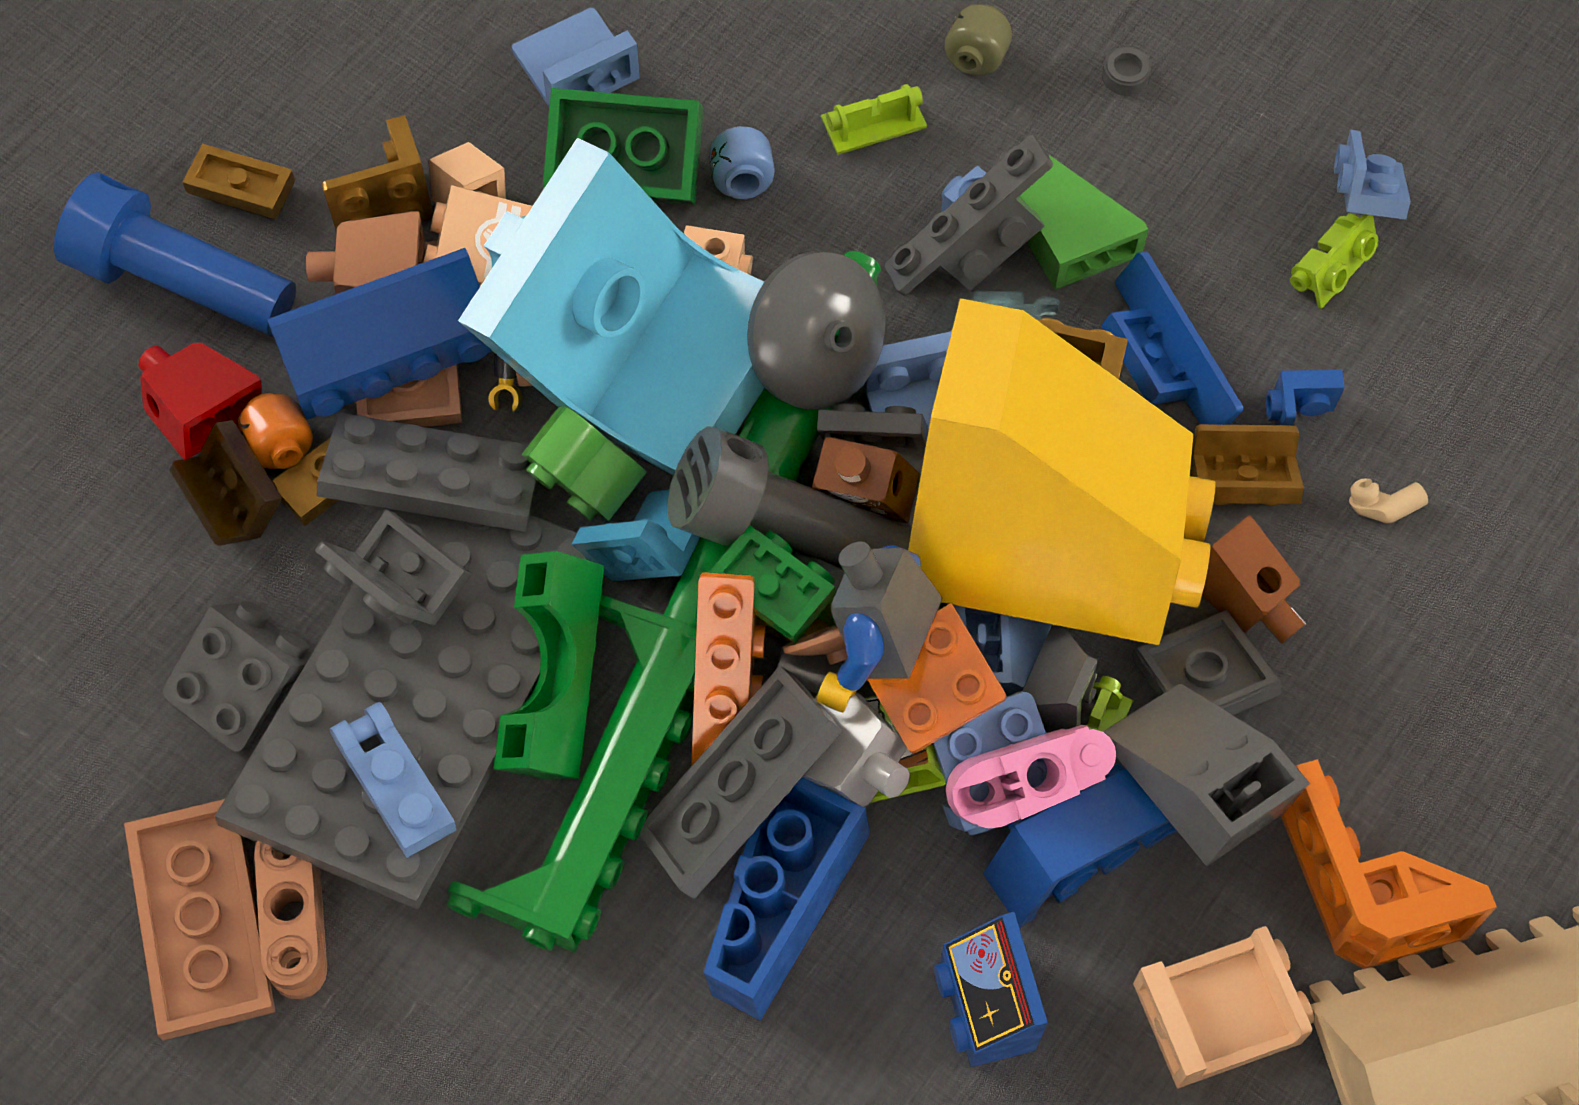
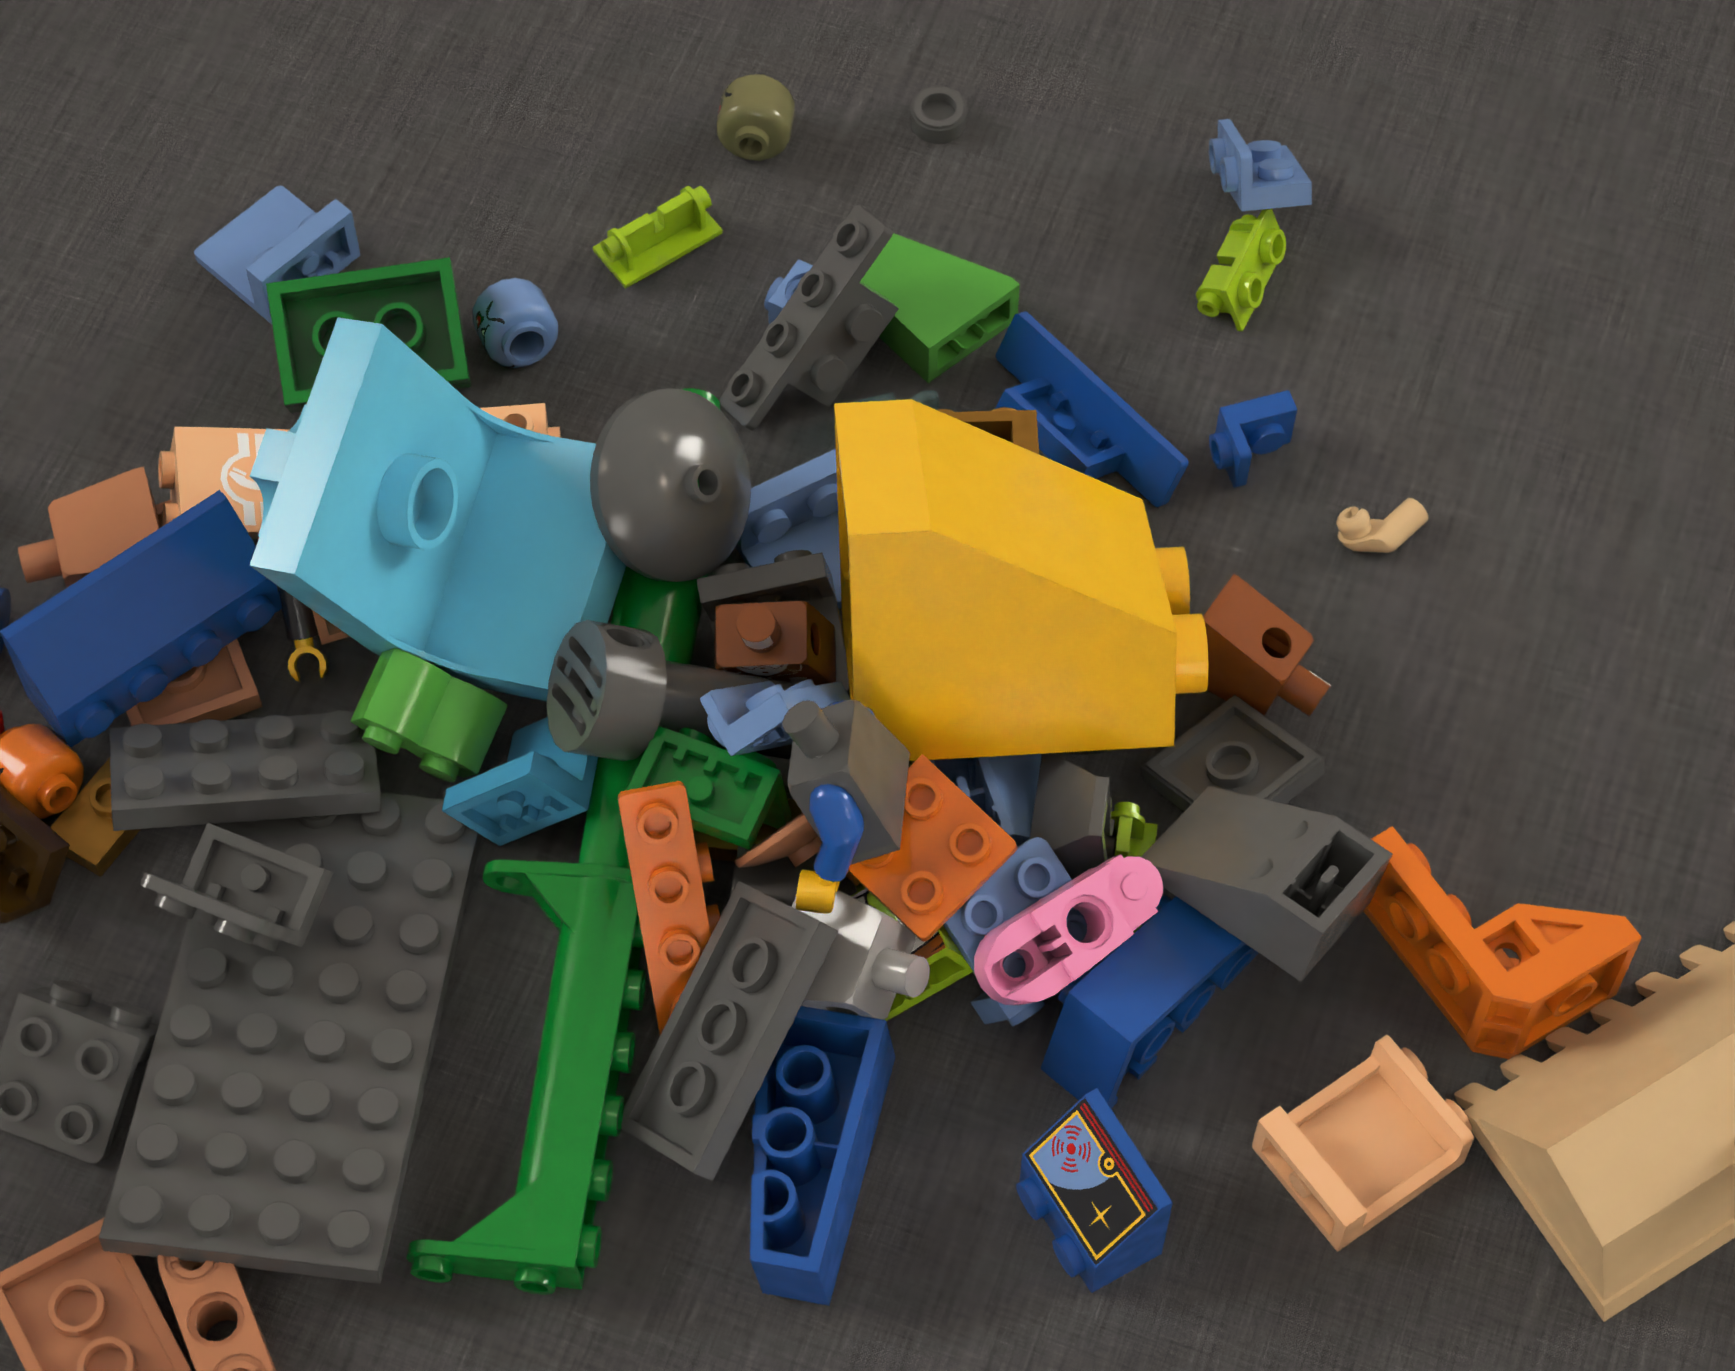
camera: 15 degrees left, 5 degrees down
pearl gold bracket [322,115,433,233] -> none
medium blue plate [329,702,456,858] -> none
light nougat brick [429,142,506,204] -> none
green arch [493,551,605,780] -> none
pearl gold bracket [1190,424,1304,506] -> none
none -> medium blue bracket [700,679,850,756]

